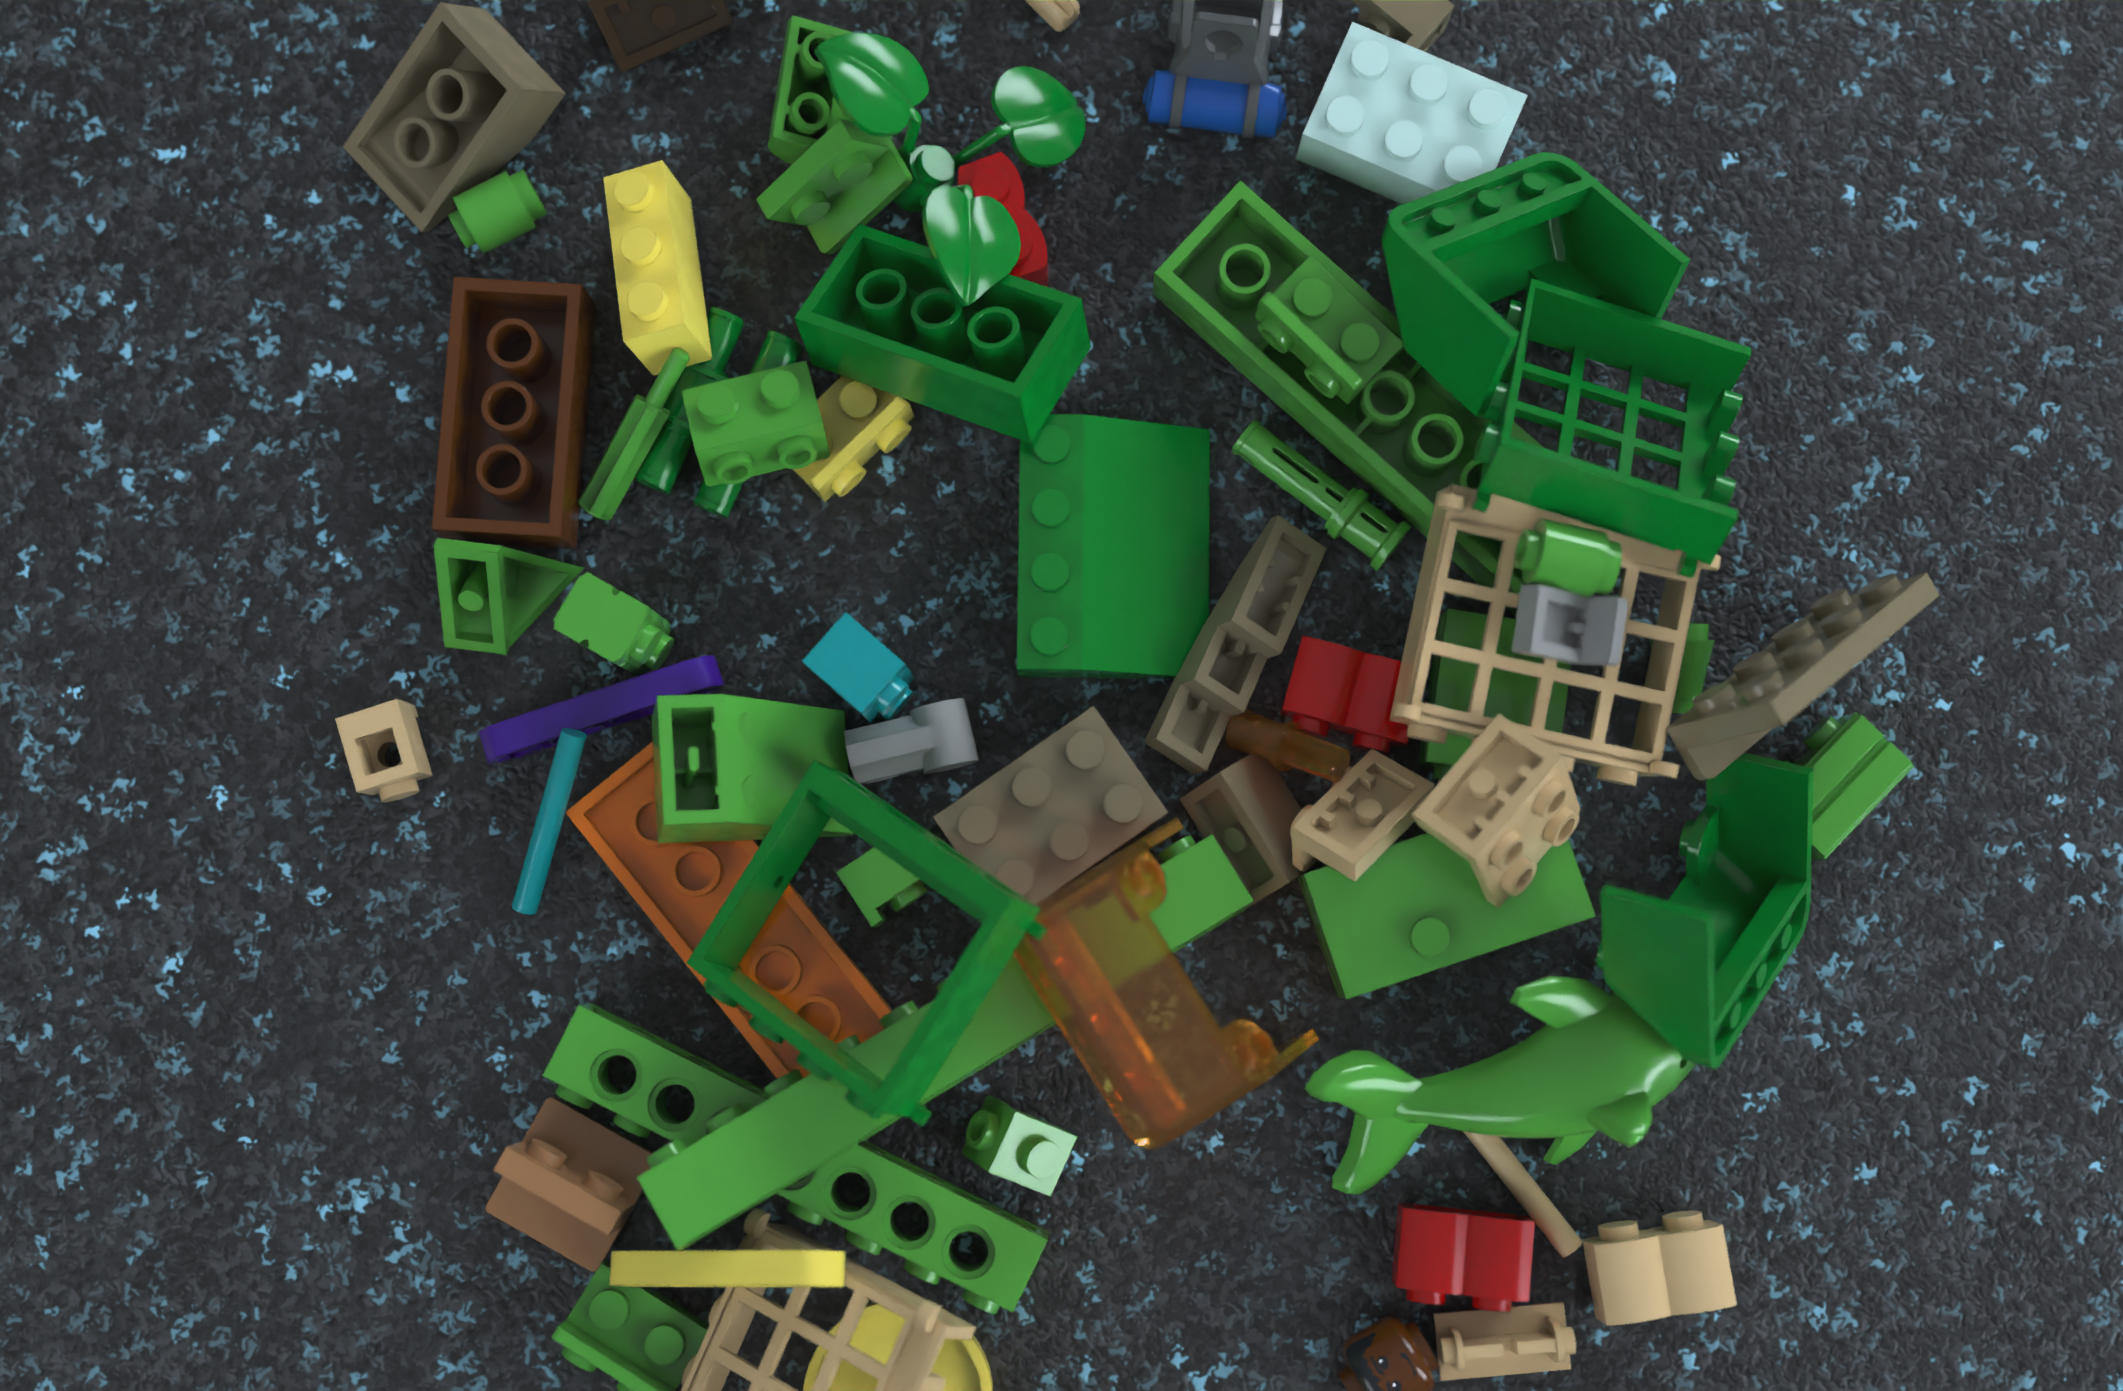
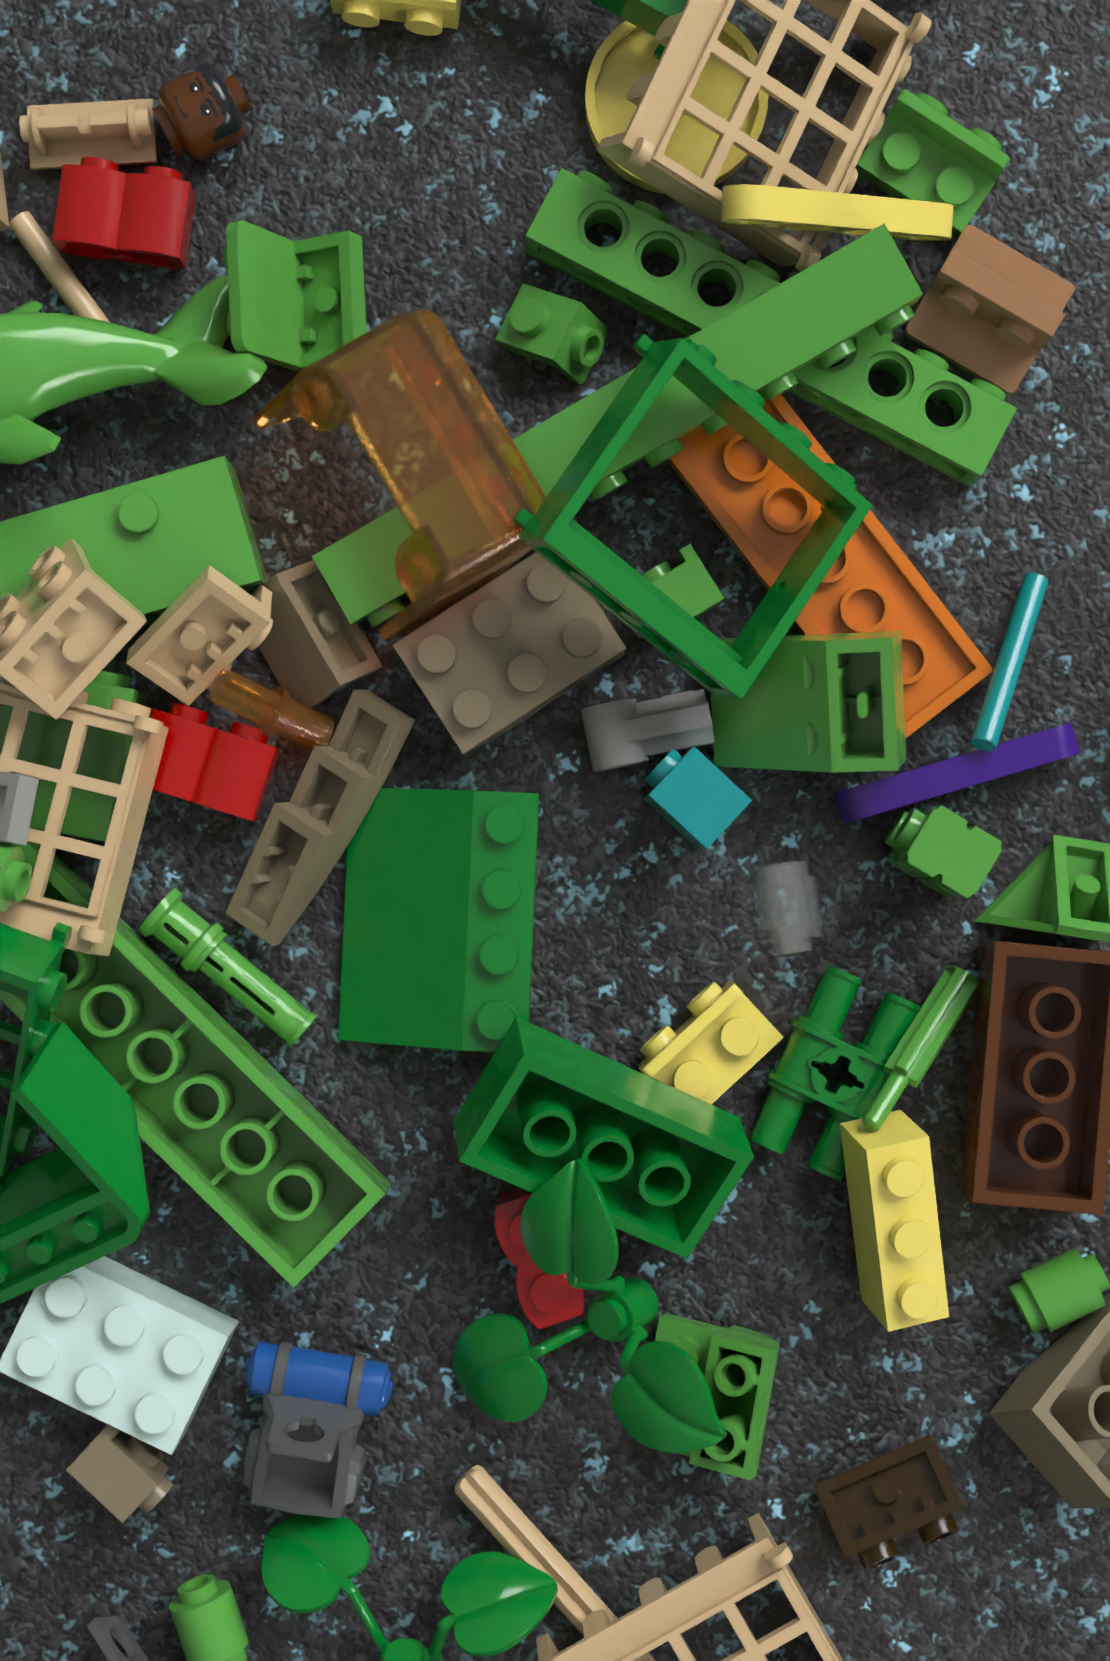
camera: 175 degrees right, 5 degrees up
bright green bracket [681,361,830,486] -> none
bright green bracket [756,119,913,255] -> none
bright green bracket [1255,255,1404,405] -> none
none -> bright green bracket [224,220,368,374]
none -> clear brick [753,861,824,956]

